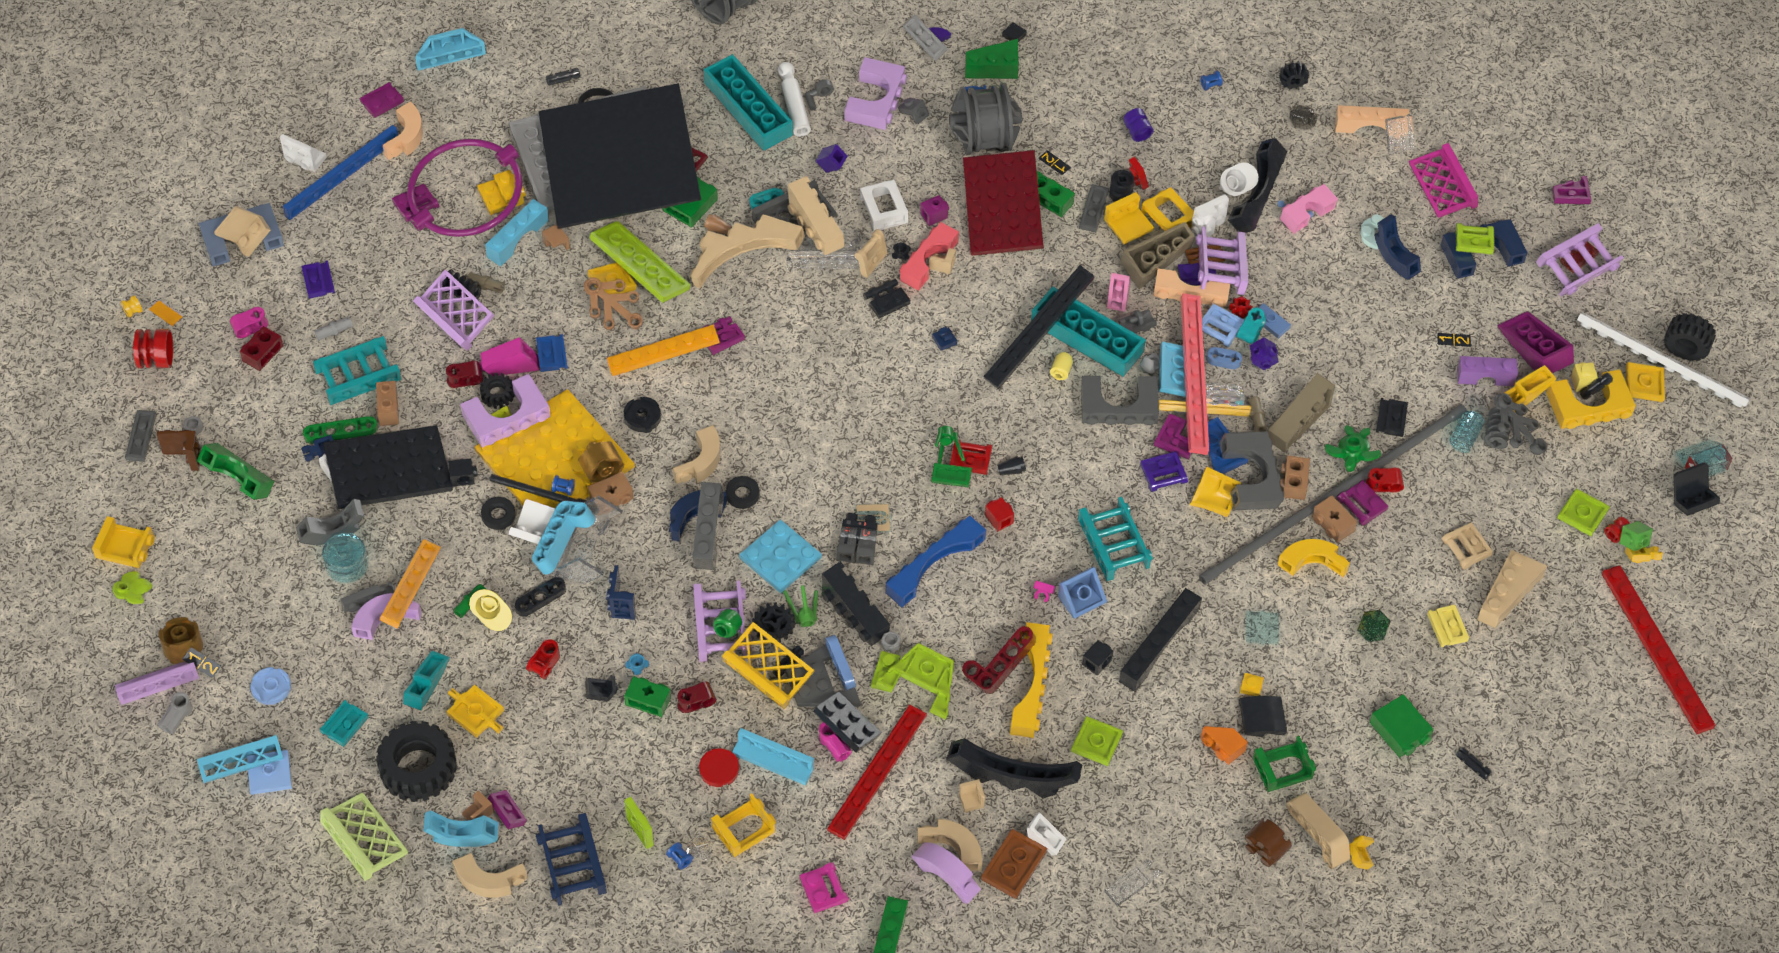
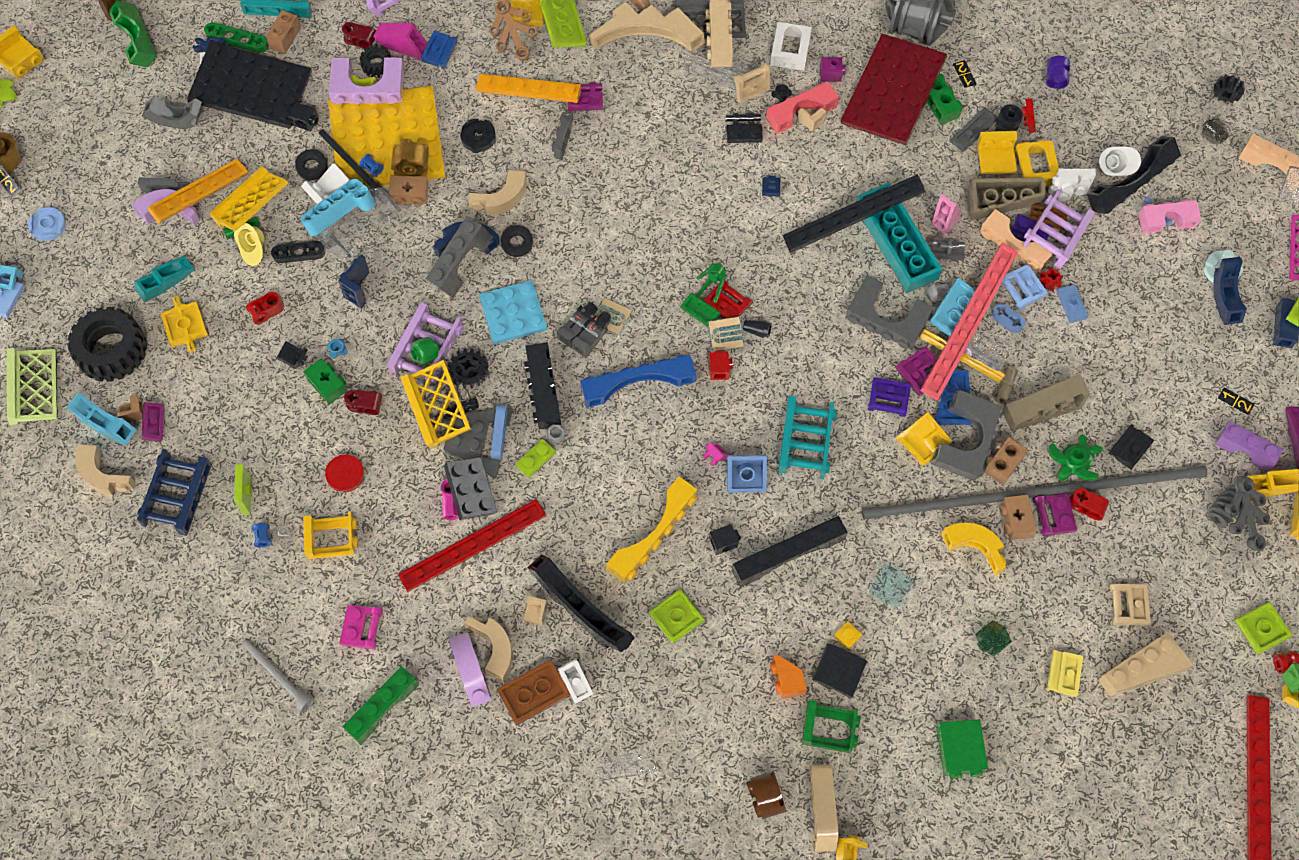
camera: 30 degrees right, 10 degrees up
teal plate [320,700,369,747] -> none
clear light blue wheel [322,533,369,583] -> none
medium azure fence [732,728,814,786] -> none
bright green plant [783,585,818,627] -> none
lime wing [876,643,954,720] -> none
dark red beam [962,626,1036,694] -> none
light yellow brick [1050,352,1073,380] -> none
blue bush [1200,71,1223,91] -> none
teal piece [1236,307,1266,344] -> none
dark purple brick [1249,337,1279,370] -> none
clear light blue piece [1449,411,1485,453] -> none
black axle [1456,747,1492,780] -> none
none -> yellow fence [209,166,288,231]
none -> dark grey hinge [552,112,574,160]
none -> piece [708,316,745,352]

